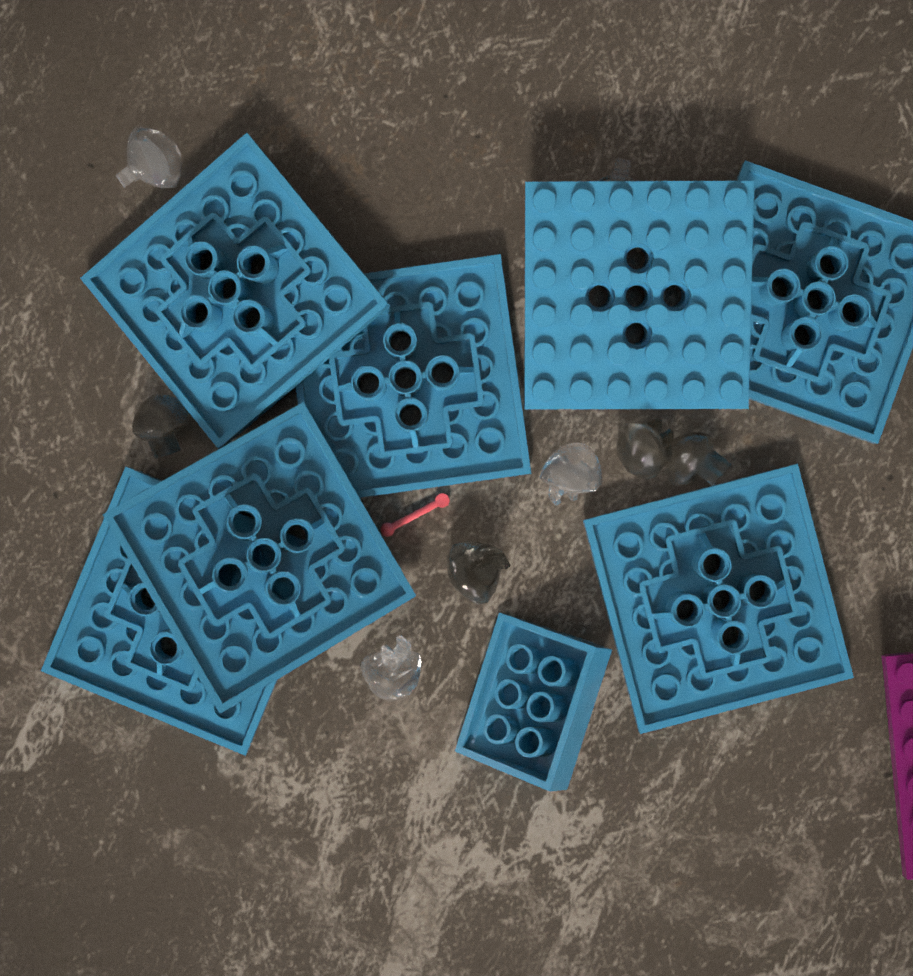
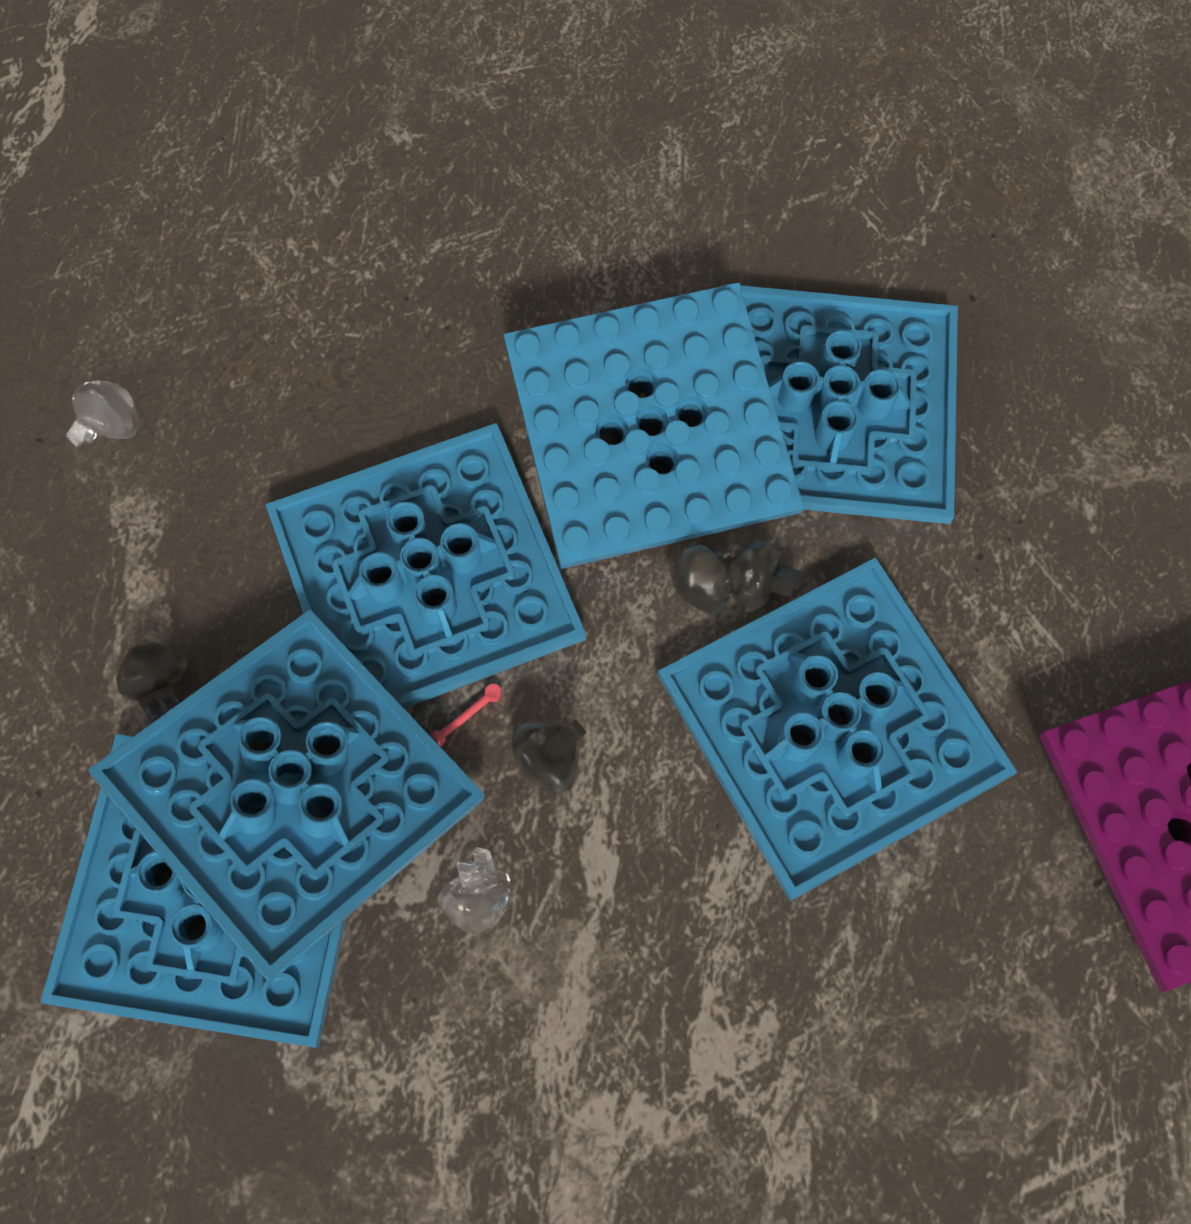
camera: 15 degrees left, 20 degrees down
dark azure plate [80,133,390,449] -> none
dark azure slope [455,612,612,792] -> none
clear piece [540,443,602,505] -> none

